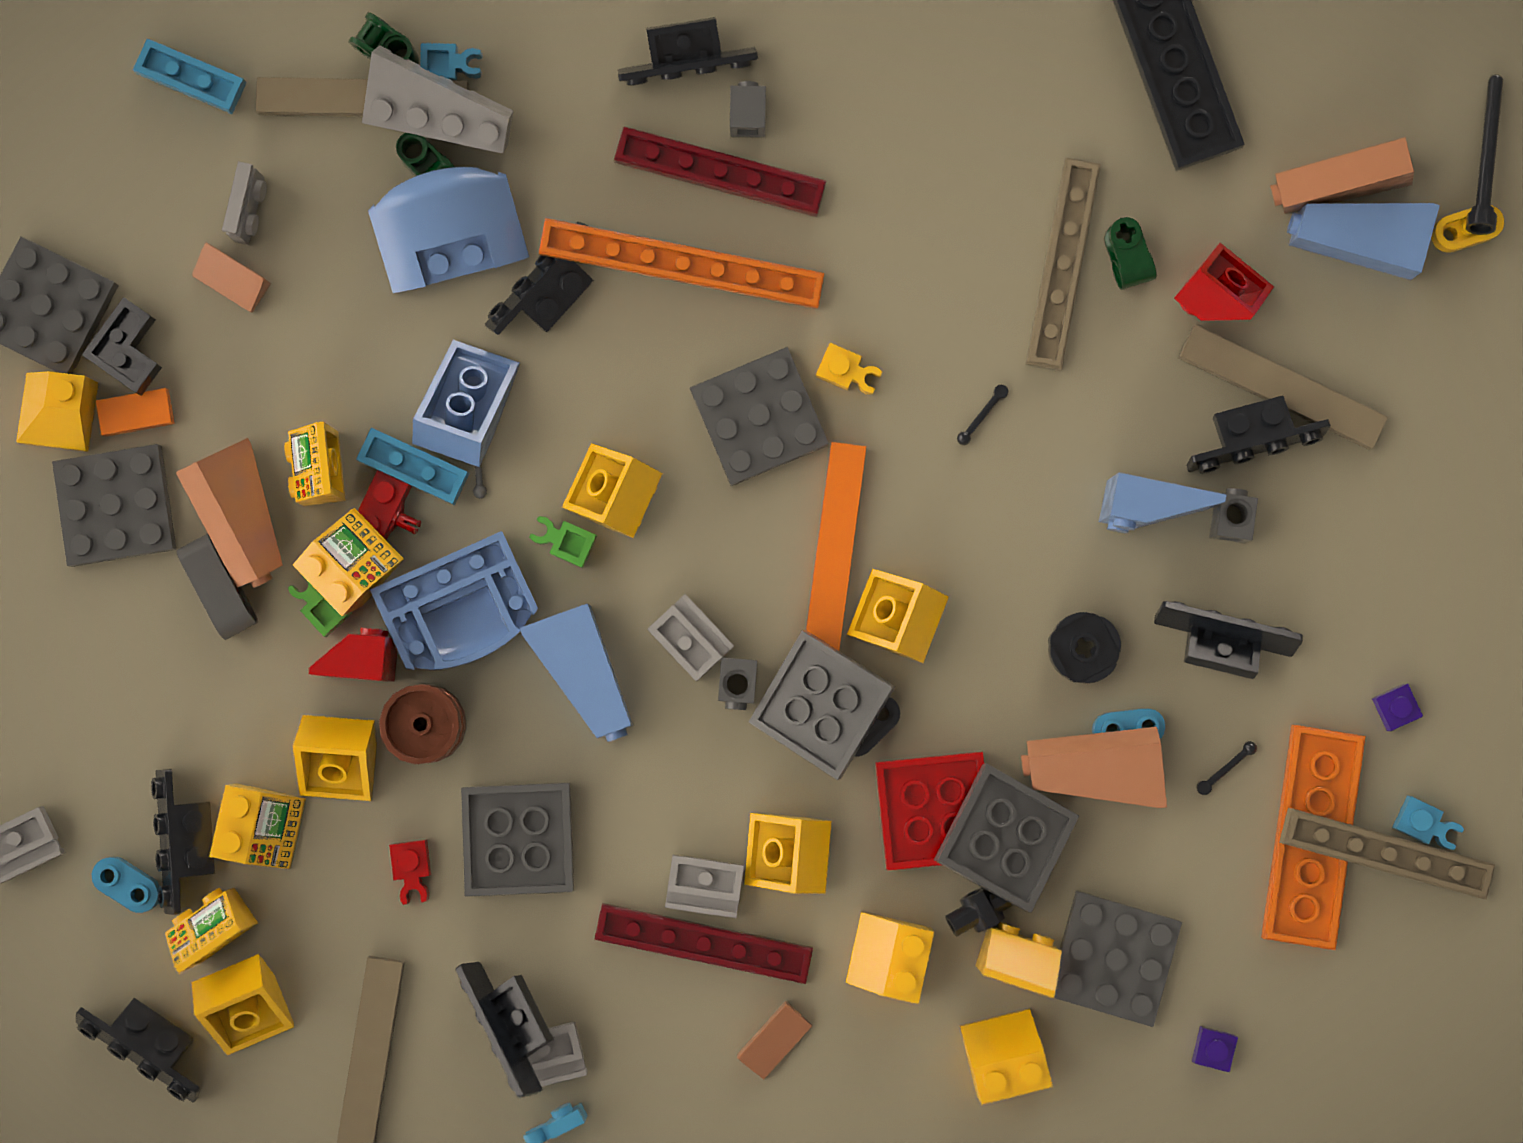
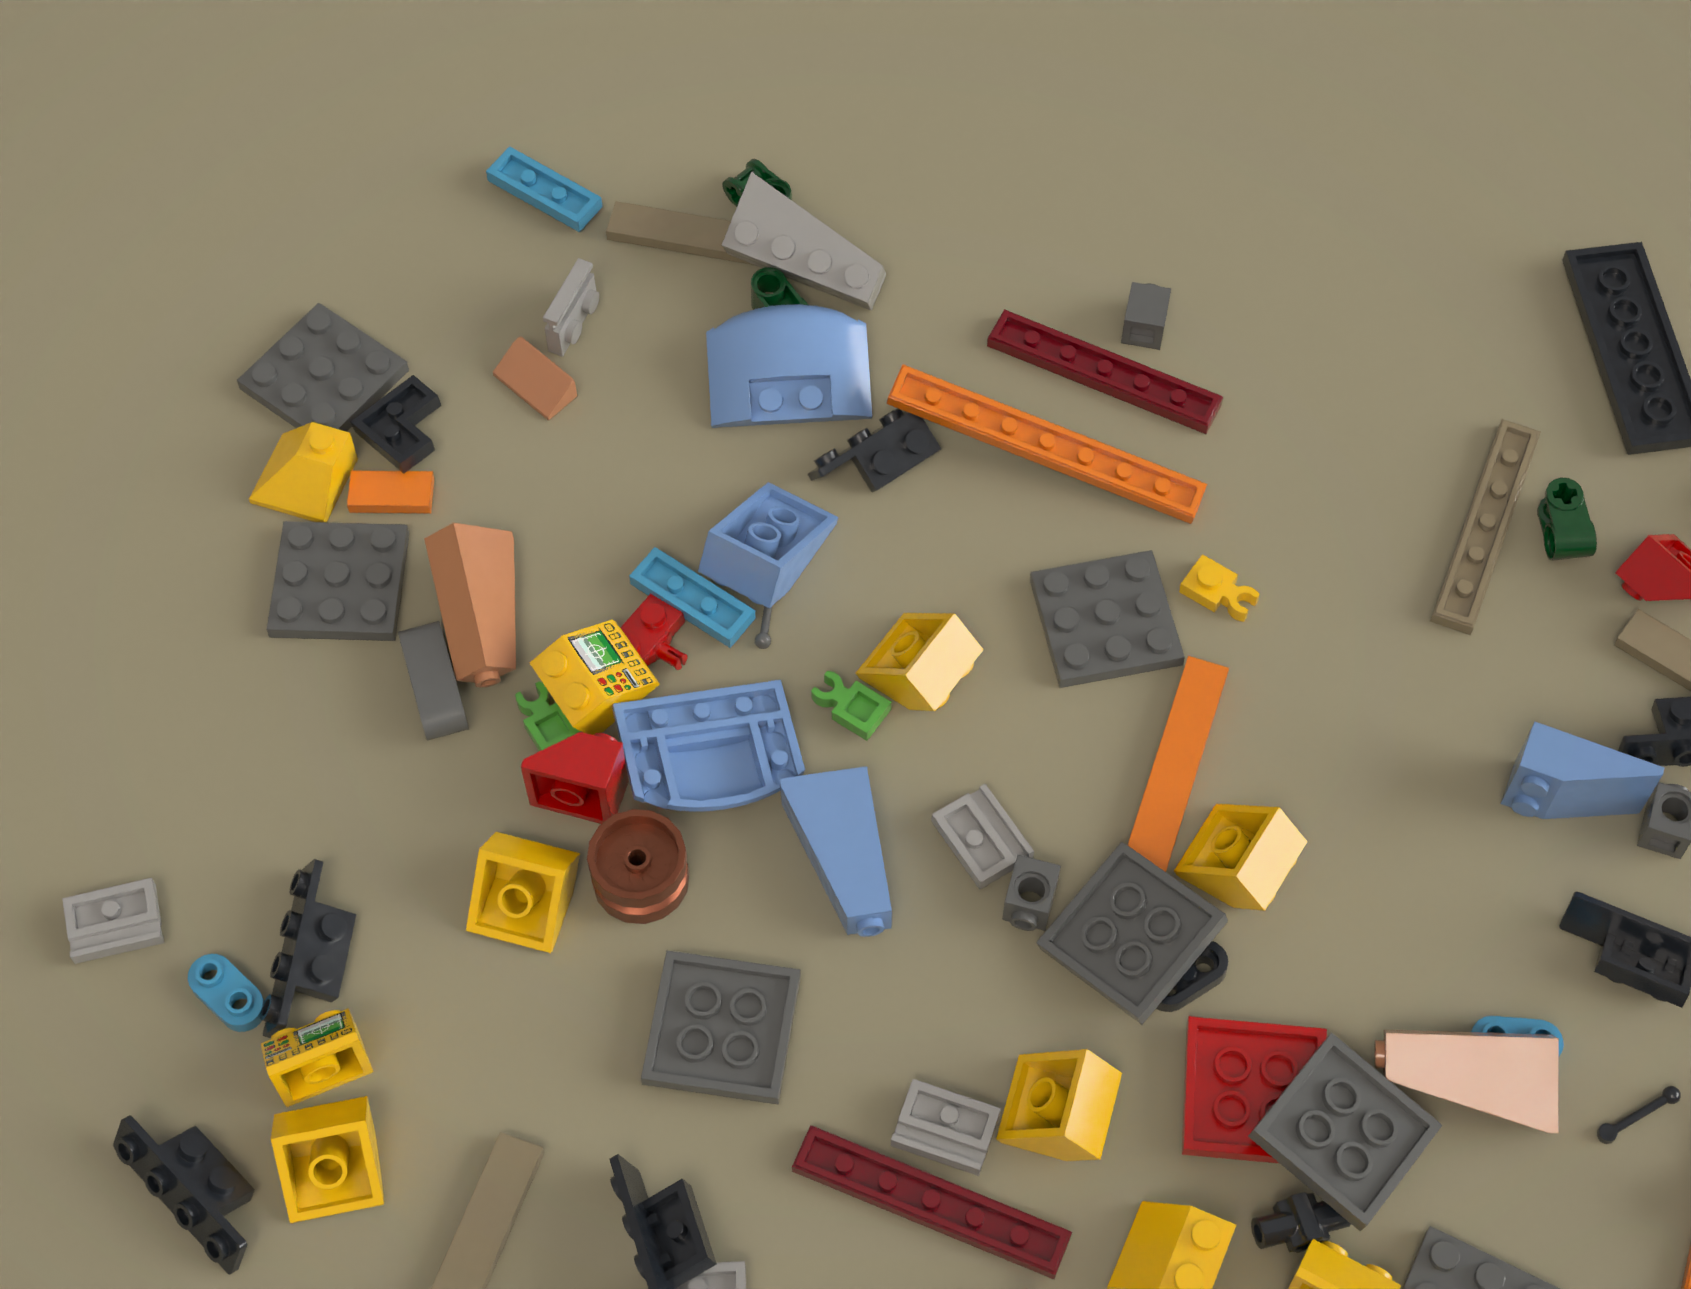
camera: 10 degrees right, 25 degrees down
yellow slope [209,783,306,869] -> none
yellow slope [284,422,346,506] -> none
red plate [389,839,431,905] -> none
dark azure plate [420,43,482,80] -> none
black bracket [618,17,758,85] -> none
black hinge [957,384,1008,445] -> none
black plate [1048,612,1121,683] -> none

